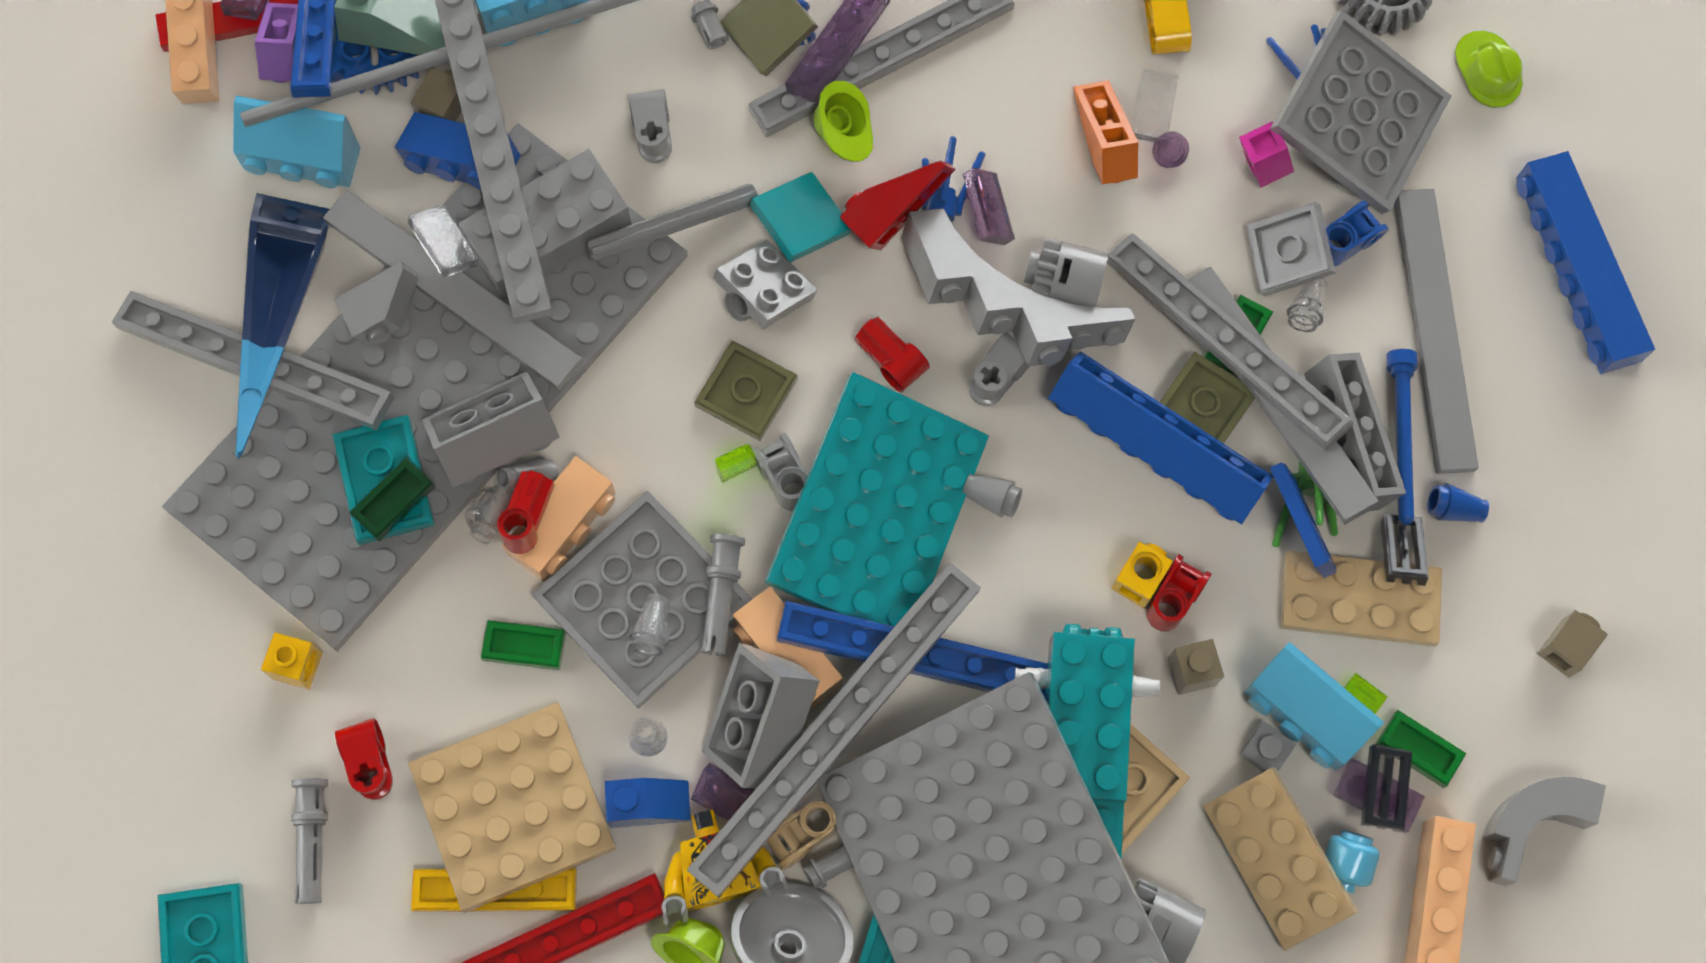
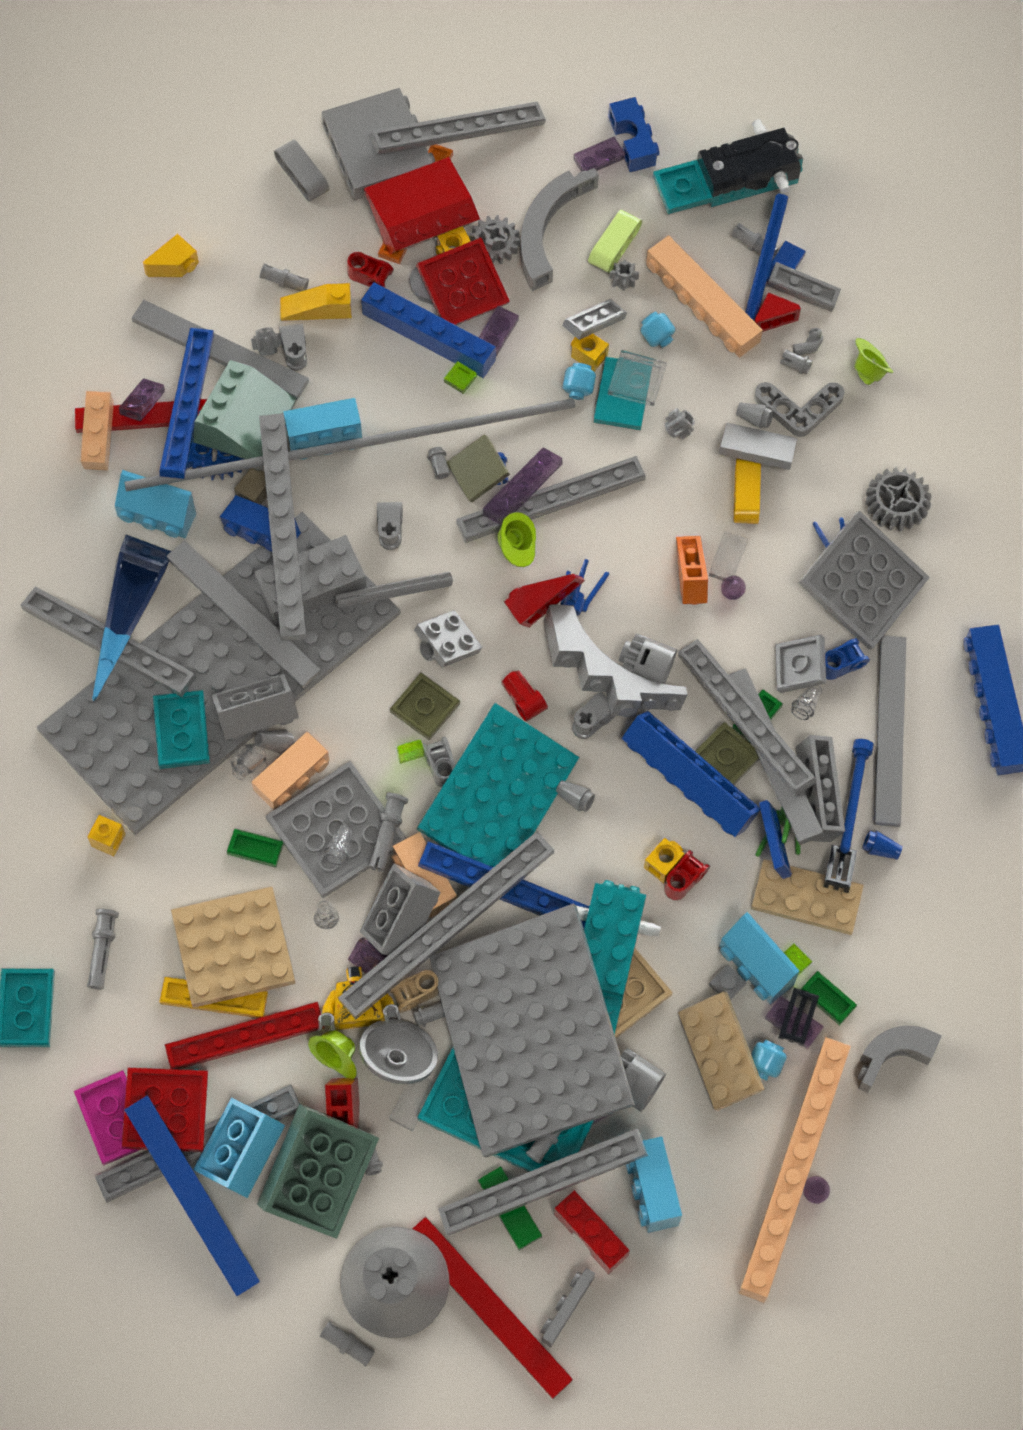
camera: 10 degrees right, 5 degrees down
medium lavender slope [255,3,298,83] -> none
light grey slope [335,261,418,347] -> none
red piece [335,718,393,800] -> none
dark green tile [349,458,436,542] -> none
clear tile [408,205,478,278] -> none
red piece [497,470,555,554] -> none
blue slope [604,778,691,828] -> none
teal tile [750,171,851,263] -> none
clear purple plate [963,168,1015,245] -> none
dark tan brick [1168,639,1225,695] -> none
dark pink brick [1239,121,1294,188] -> none
lime piece [1455,30,1523,108] -> none
dark tan brick [1537,610,1608,678] -> none

